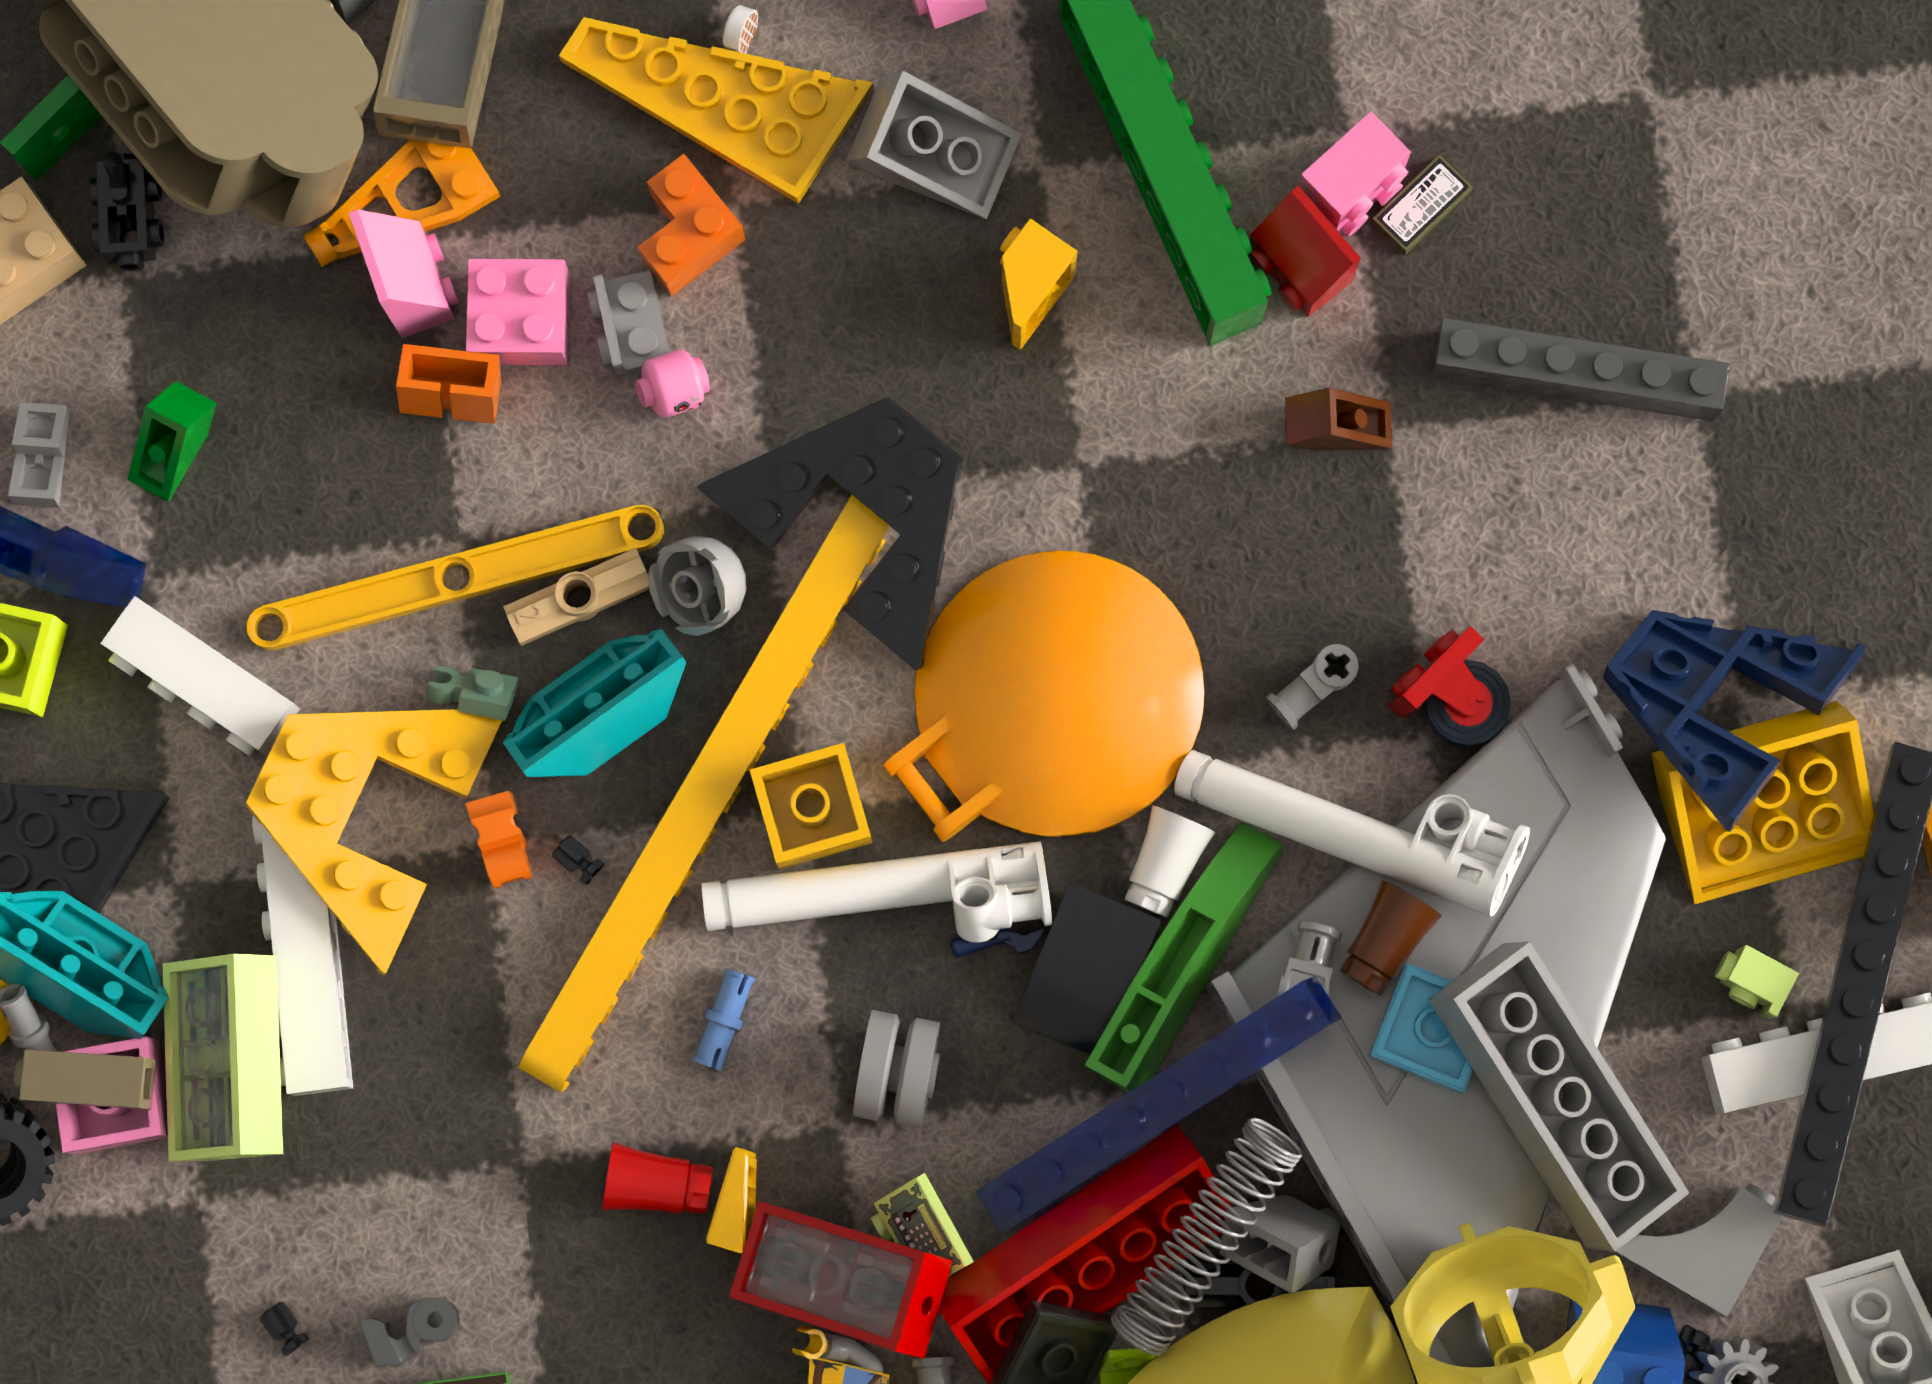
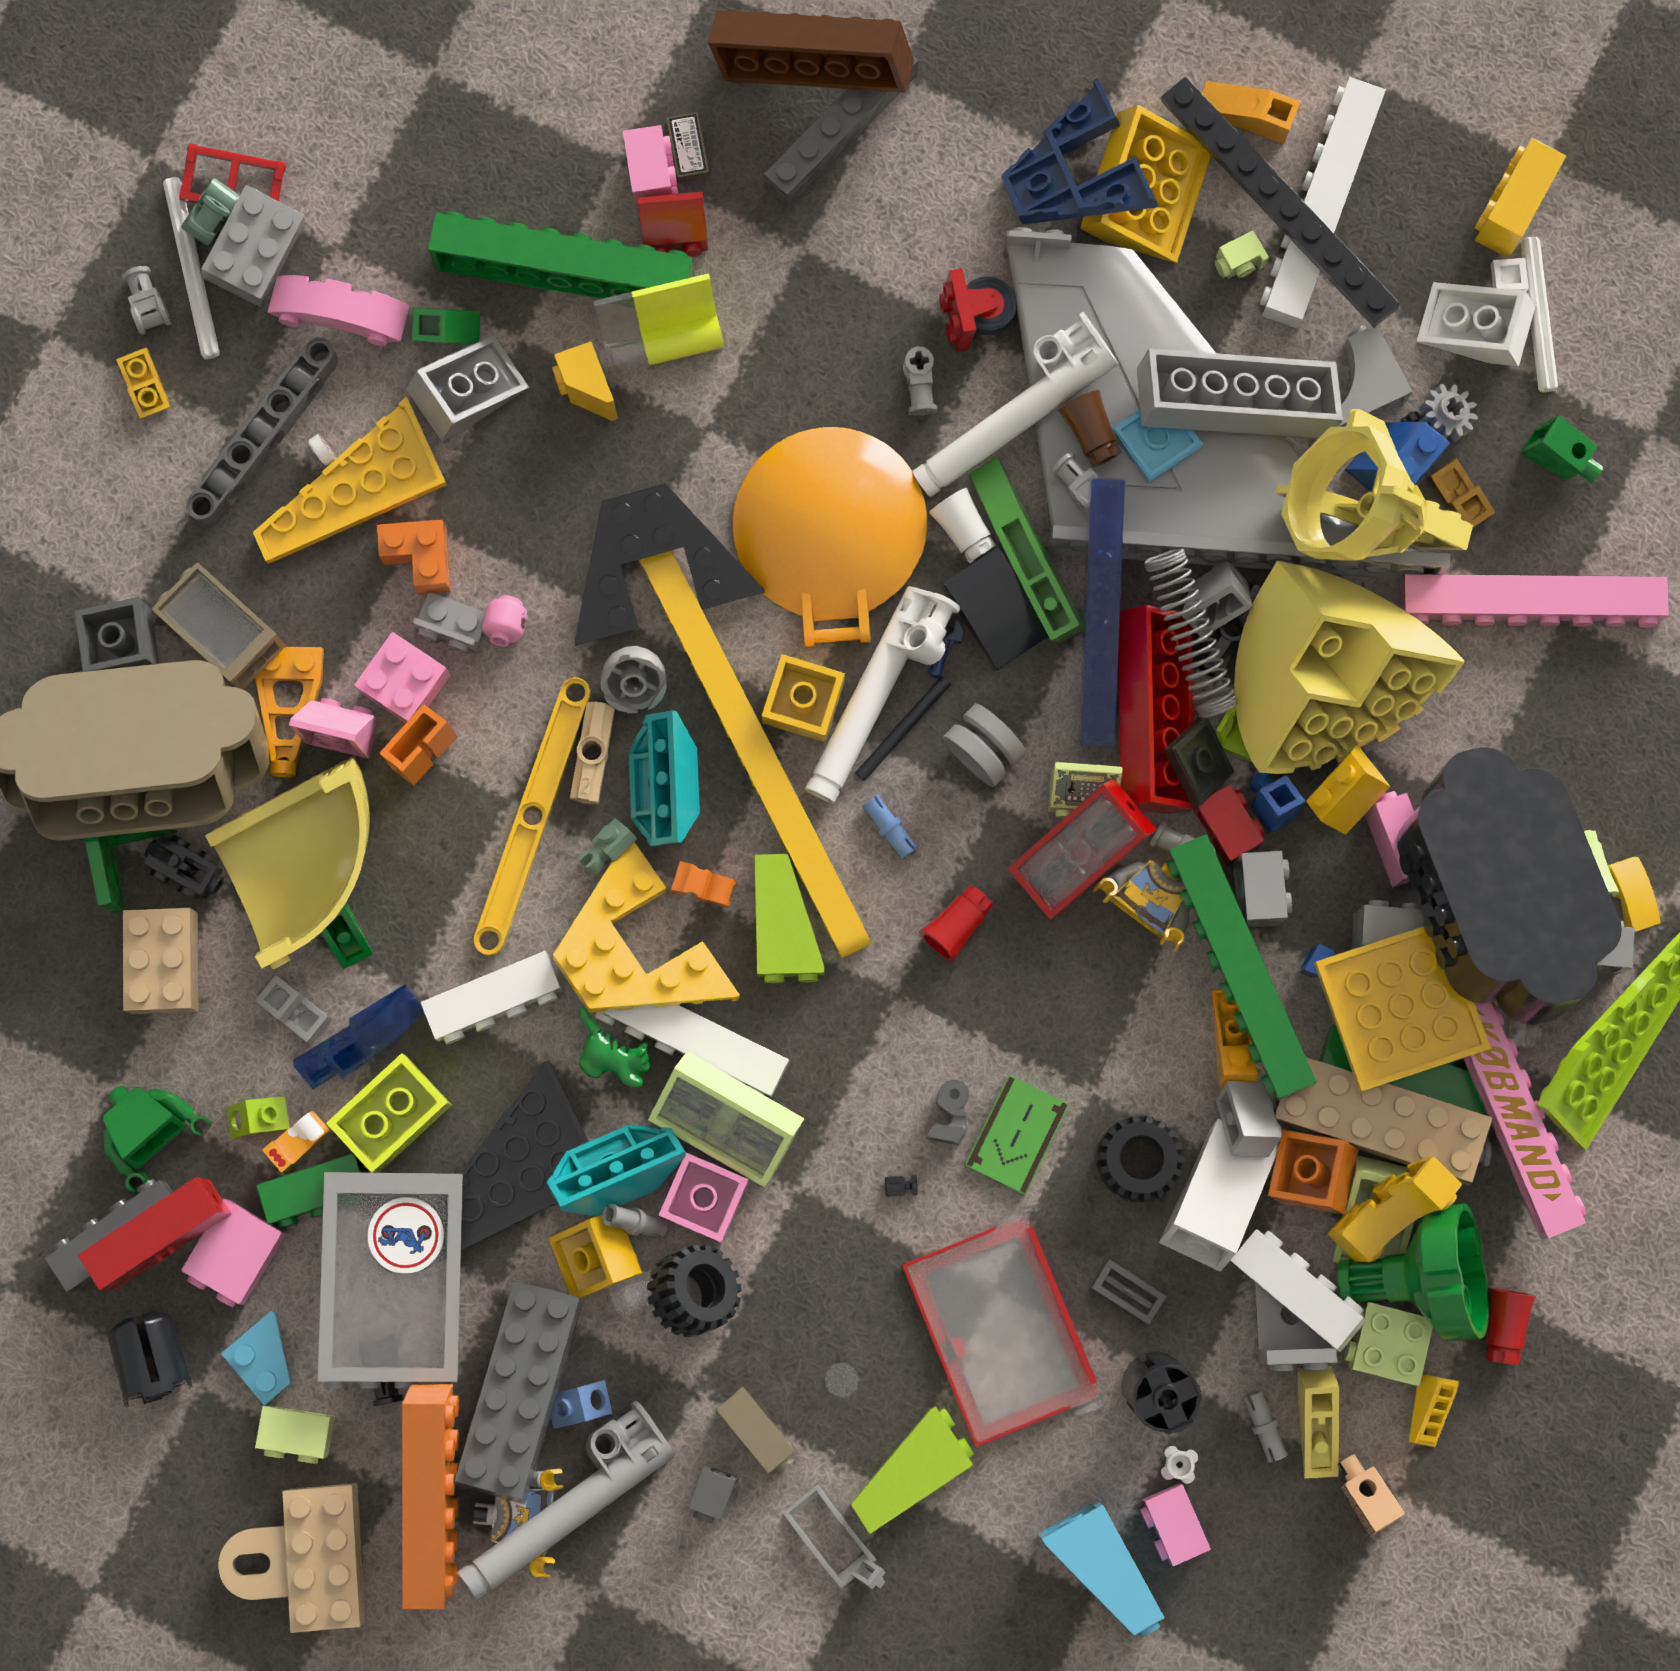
camera: 60 degrees left, 0 degrees up
dark tan brick [14,1049,156,1110] -> none
black piece [552,835,604,885] -> none
yellow slope [706,1147,757,1254] -> none
reddish brown slope [1285,387,1392,450] -> none
none -> light yellow panel [205,756,370,970]
none -> green slope [412,307,481,344]
none -> green animal [579,1006,650,1088]
none -> neon yellow door [593,273,724,375]
none -> reddish brown brick [708,10,914,93]
none -> lime slope [755,854,824,983]
none -> black bar [855,676,951,781]

